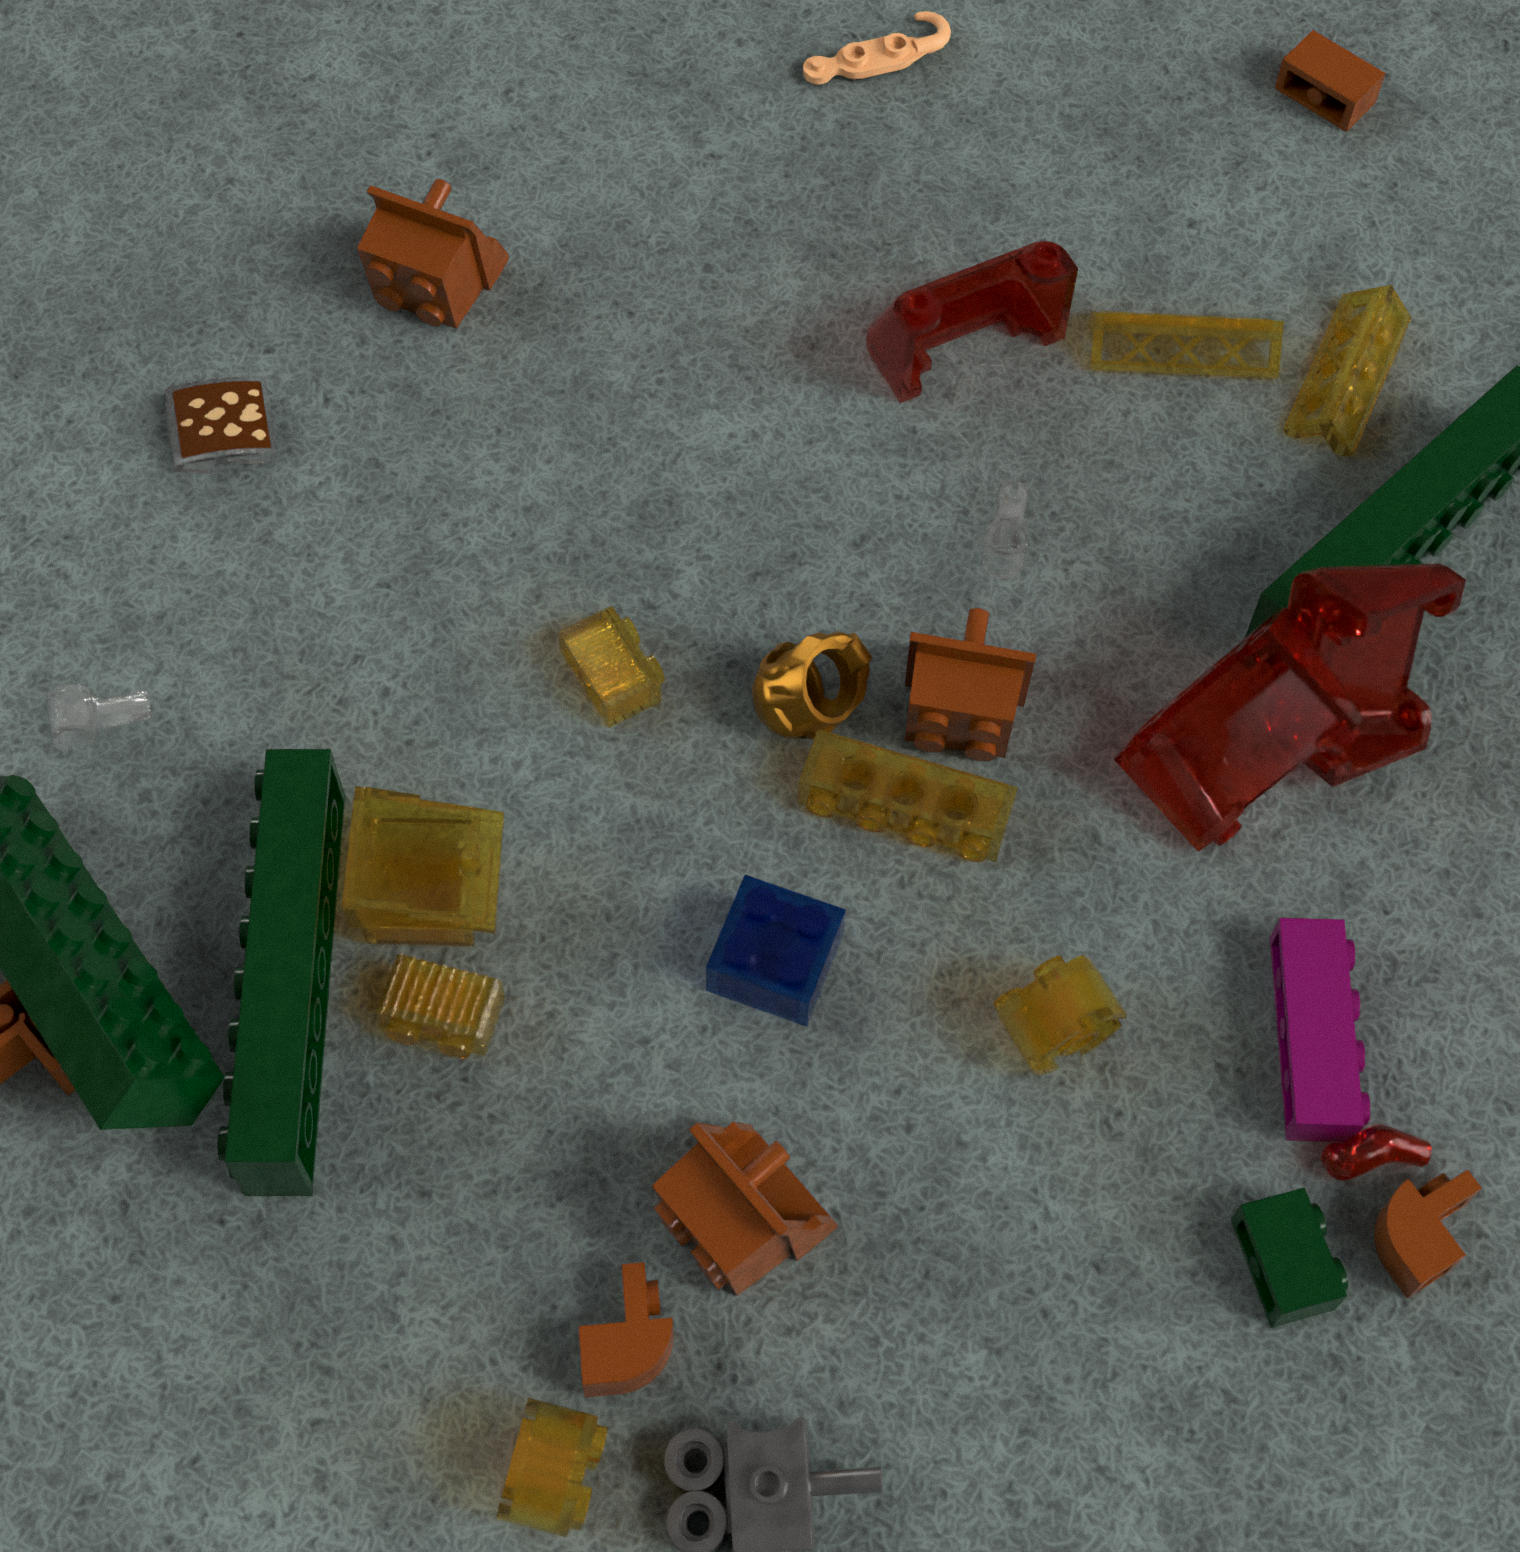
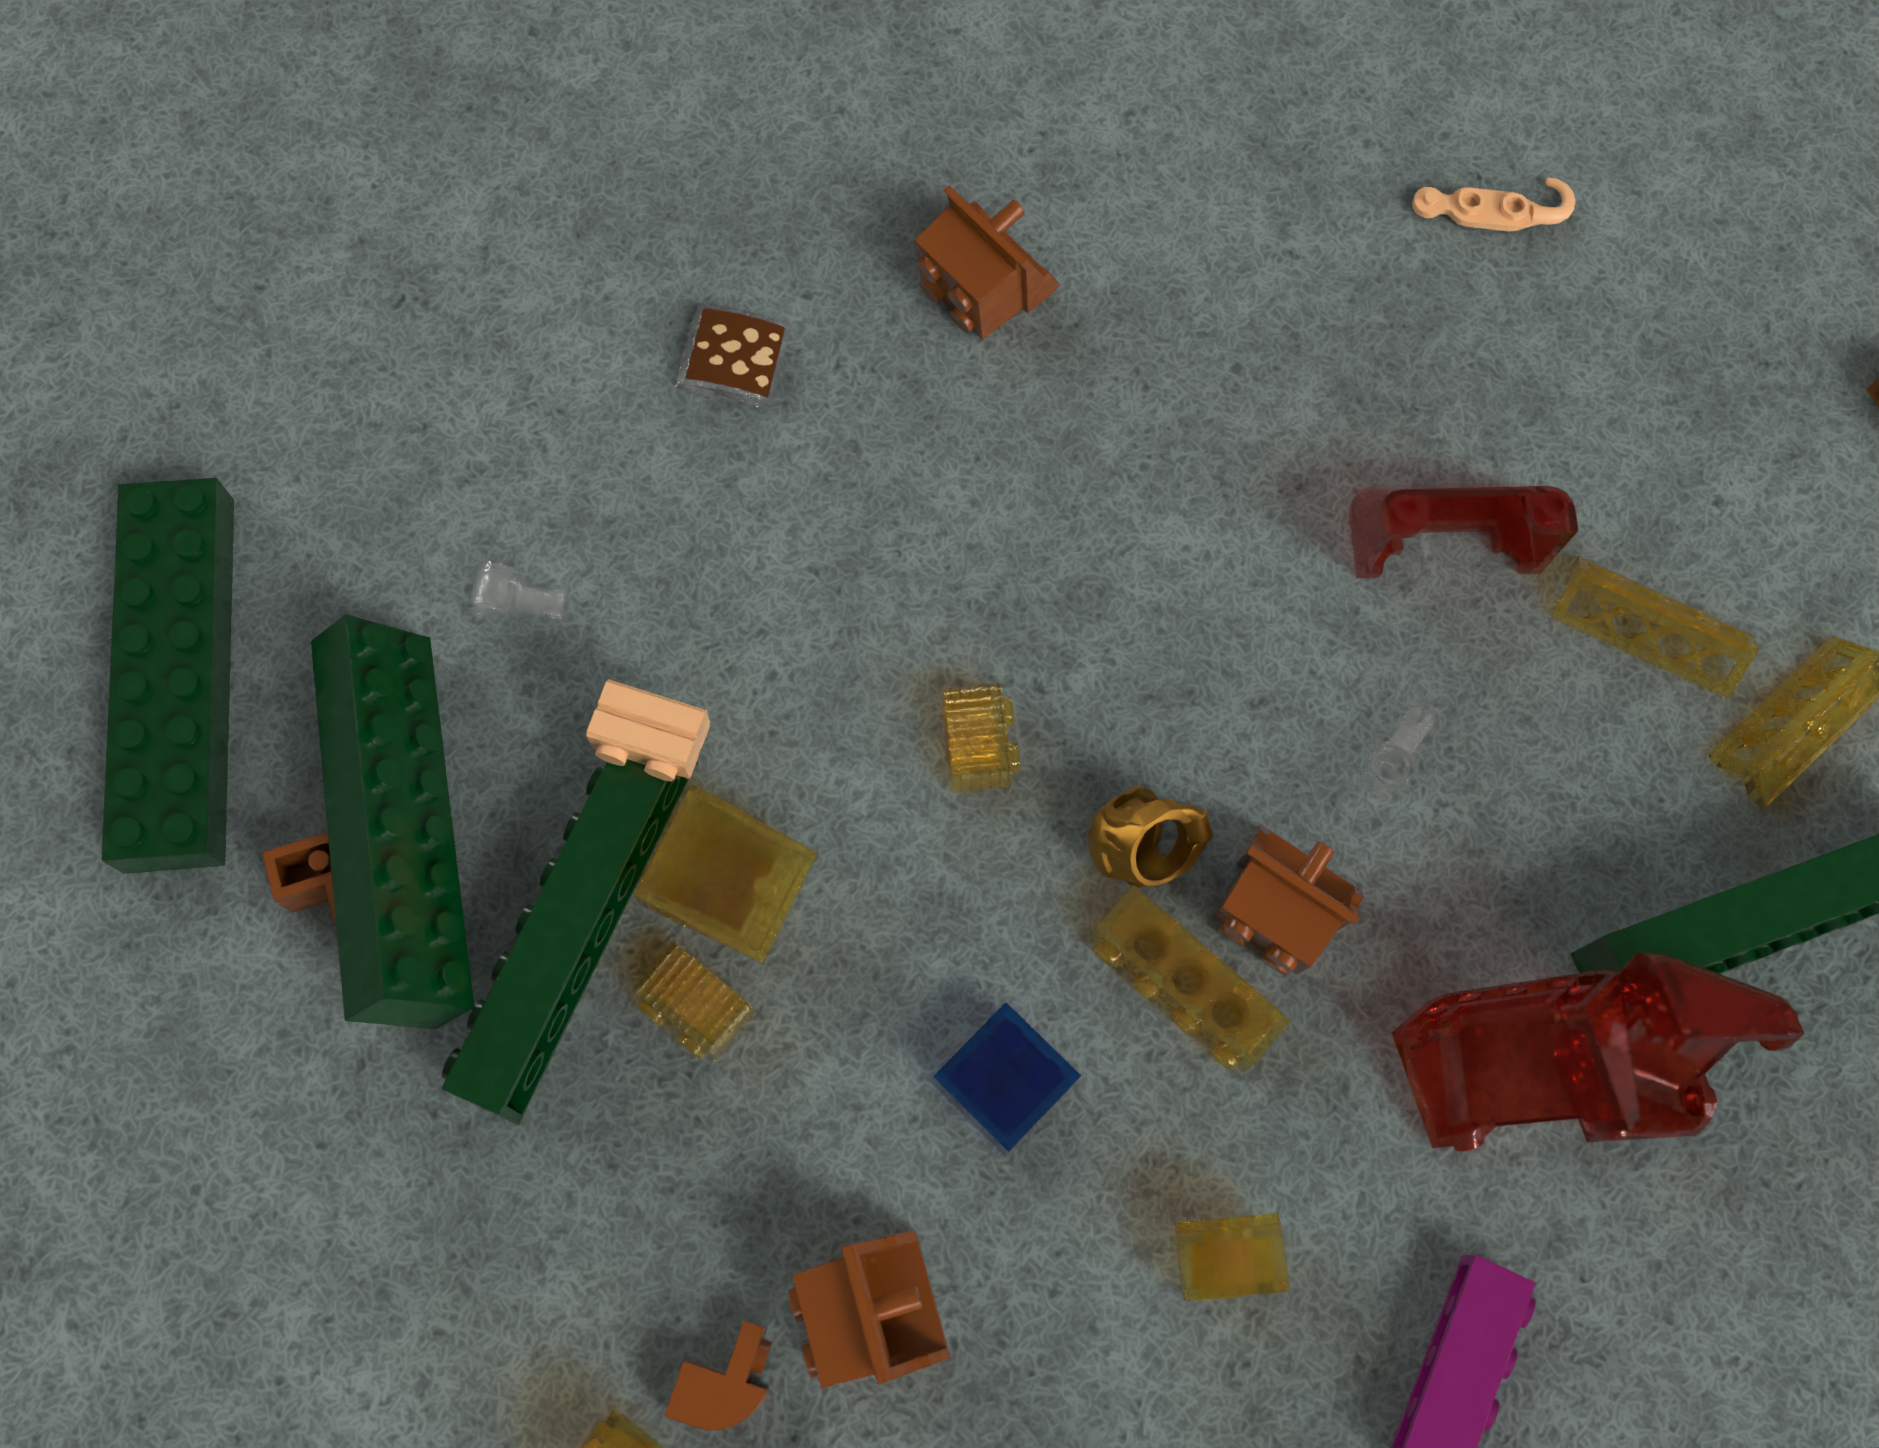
camera: 20 degrees right, 10 degrees up
none -> light nougat brick [586,679,710,781]

